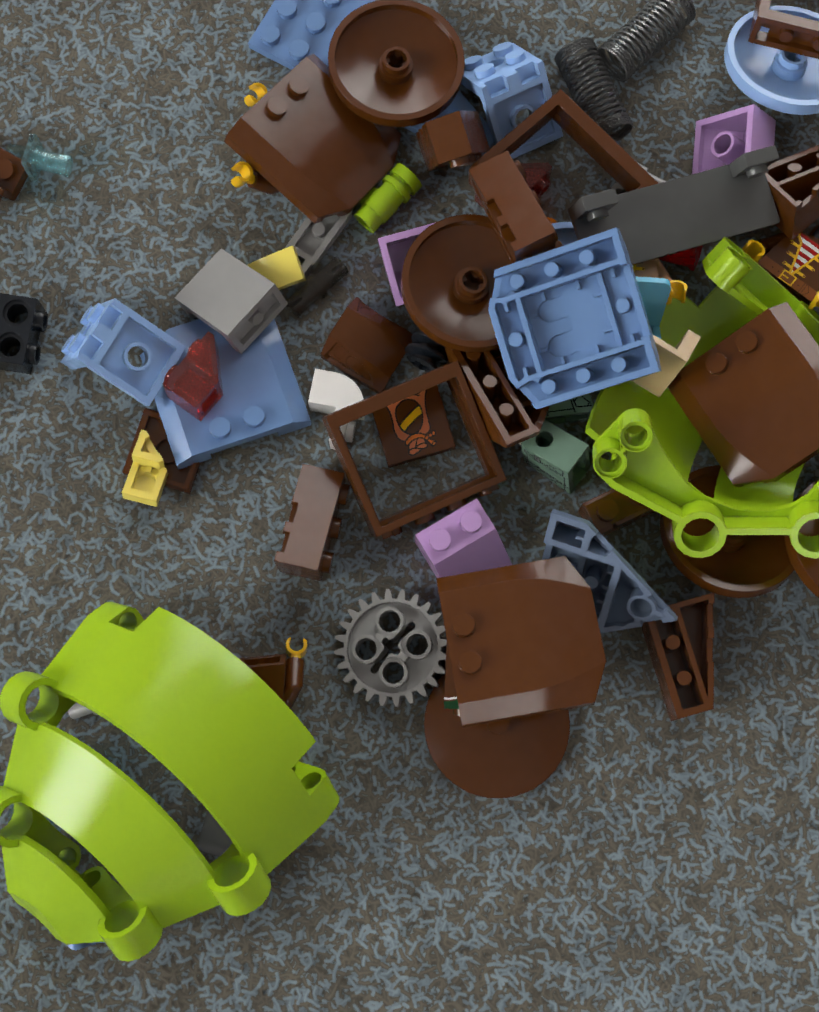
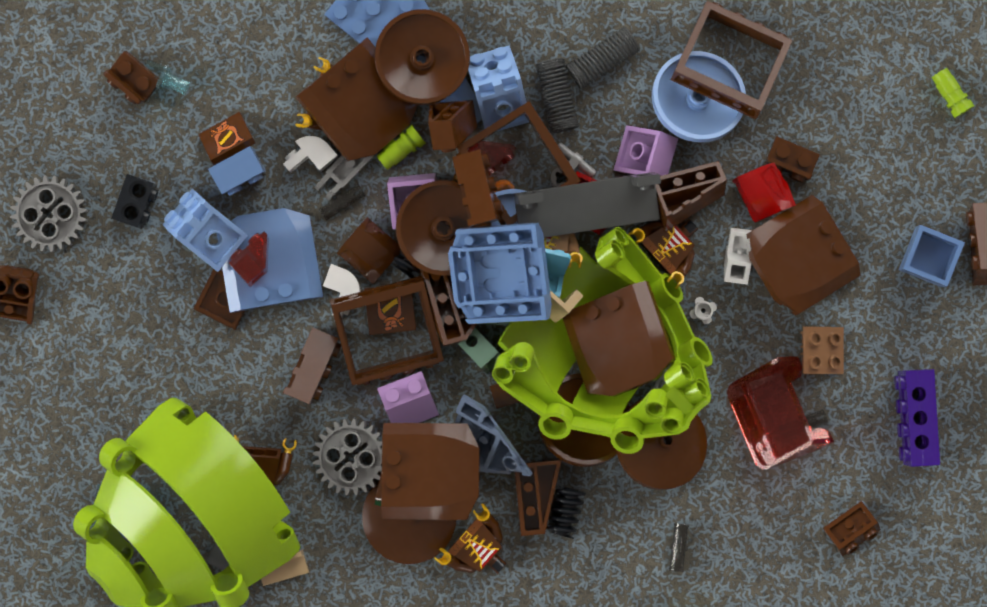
camera: 10 degrees right, 10 degrees up
light yellow slope [122,429,168,507] -> none
light grey panel [175,248,288,354] -> none
light yellow slope [247,246,306,290] -> none
none -> reddish brown tile [198,112,255,165]
none -> medium blue piece [208,146,266,196]
none -> tan panel [261,550,309,586]
none -> white brick [283,136,339,172]
none -> torso [434,504,506,574]
none -> black piece [546,487,586,539]

